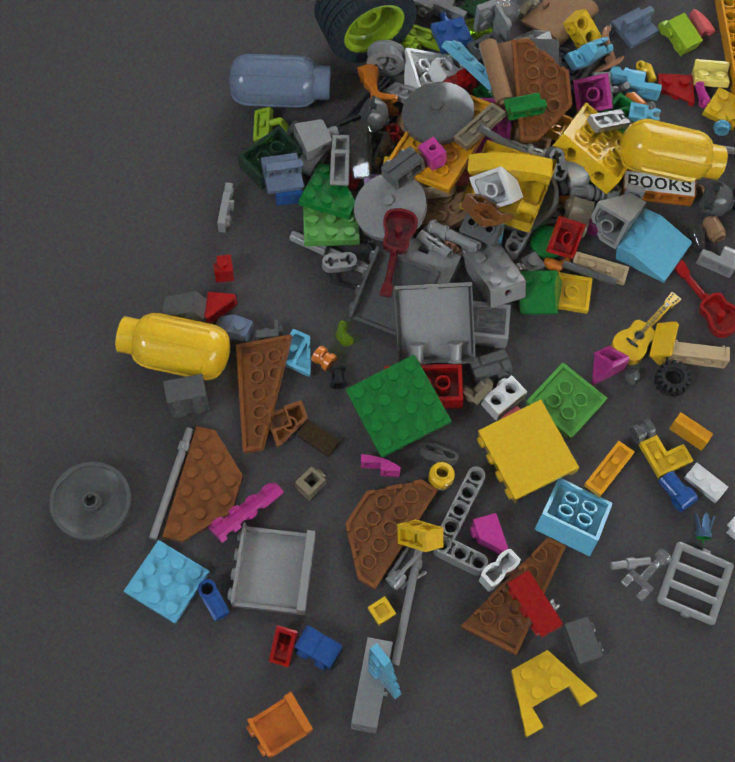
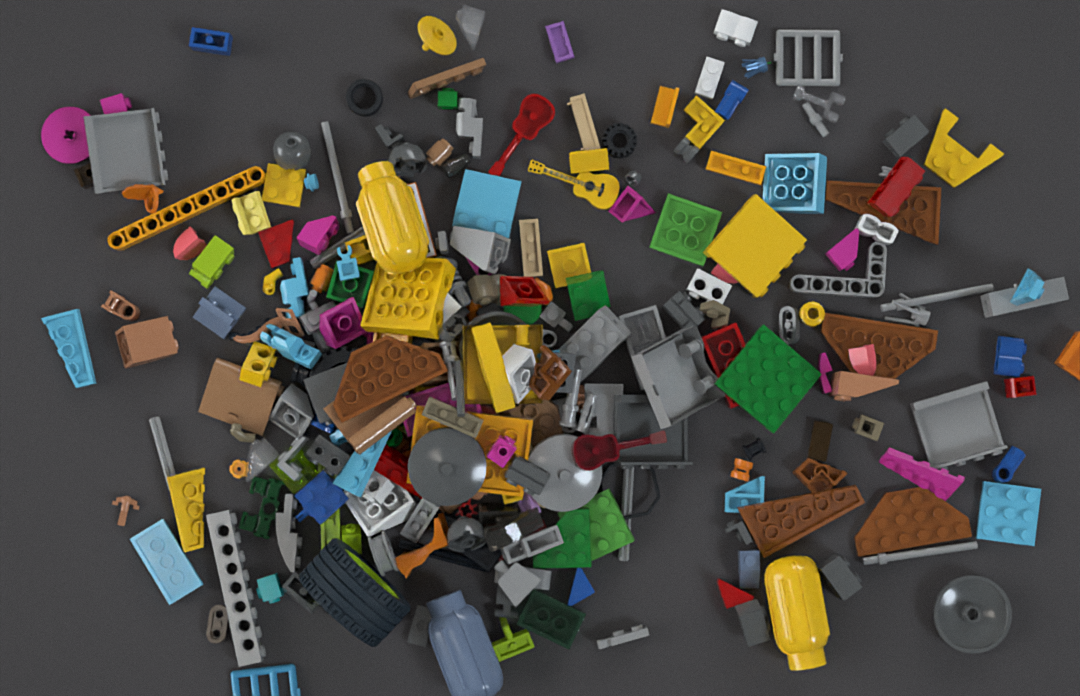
camera: 110 degrees left, 20 degrees up
red brick [213,254,234,283] -> none
sand blue bracket [261,153,304,194] -> none
light grey beam [322,252,357,273] -> none
clear neon green arm [335,321,353,347] -> none
yellow plate [368,596,396,626] -> none
yellow brick [397,519,444,552] -> none
green panel [504,93,547,120] -> none
dark grey bar [562,260,617,286] -> none
light grey plate [586,109,632,133] -> none
dark pink arm [695,81,711,108] -> none
none -> dark pink slope [297,216,339,255]
none -> nougat slope [829,371,899,402]
none -> coral brick [848,344,876,376]

